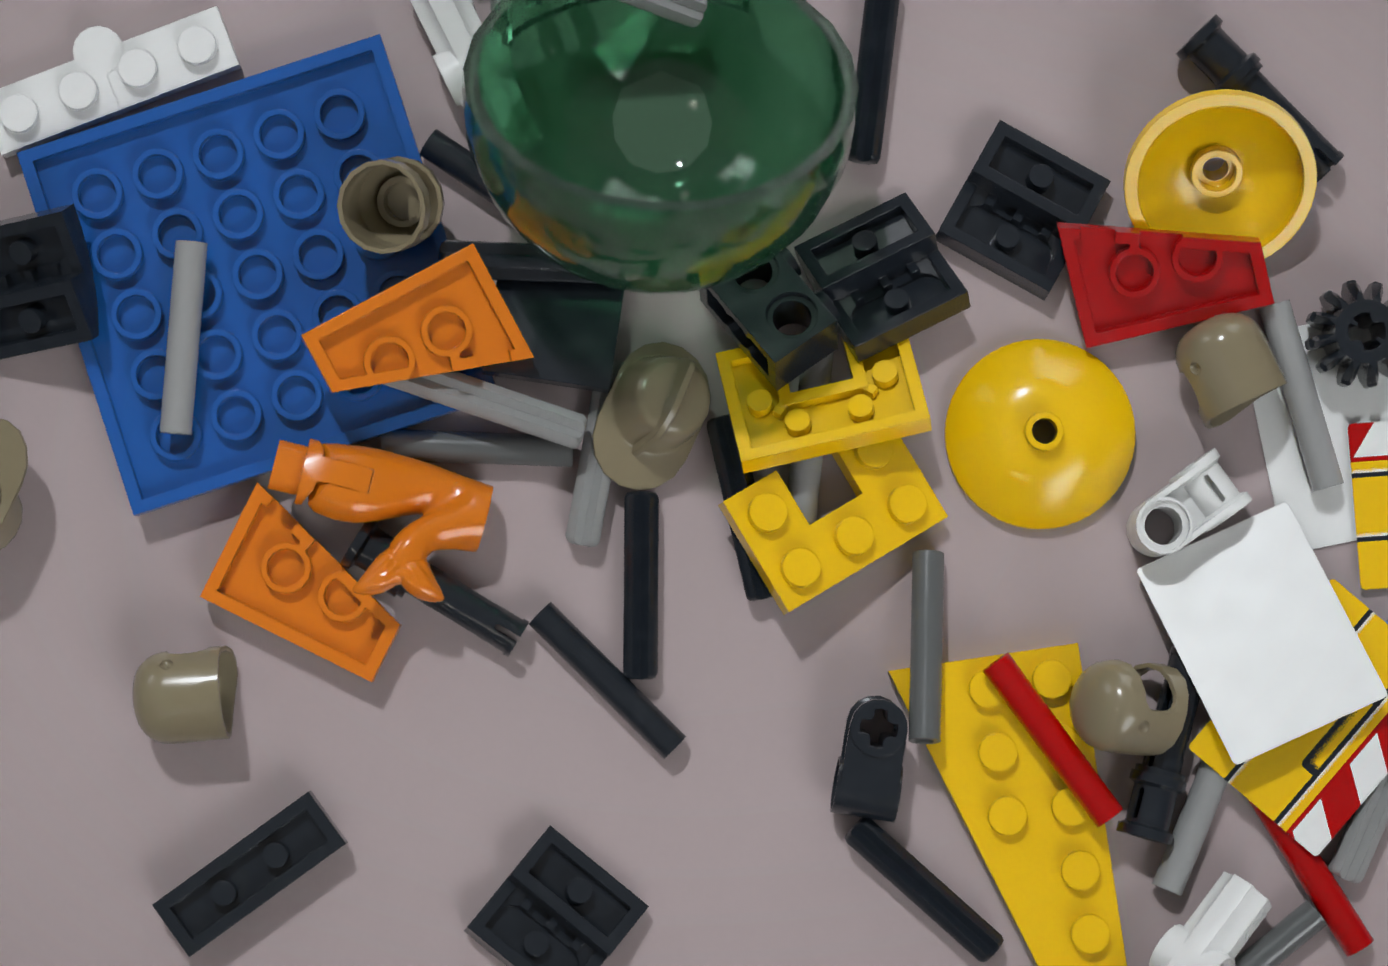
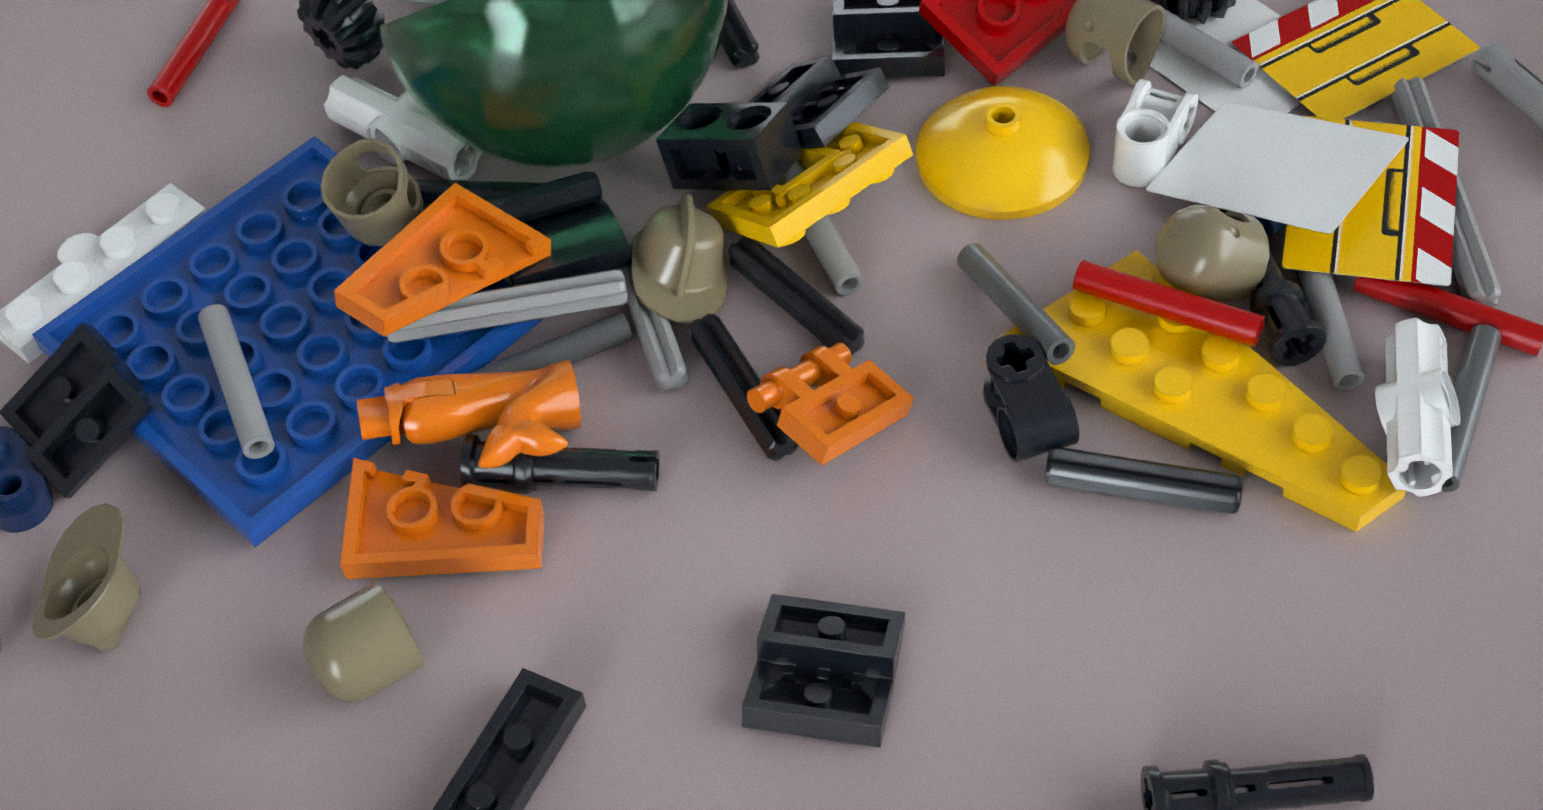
camera: 25 degrees left, 35 degrees down
black piece [529,602,686,759] -> none
yellow plate [718,438,948,615] -> none
none -> orange plate [747,342,914,466]

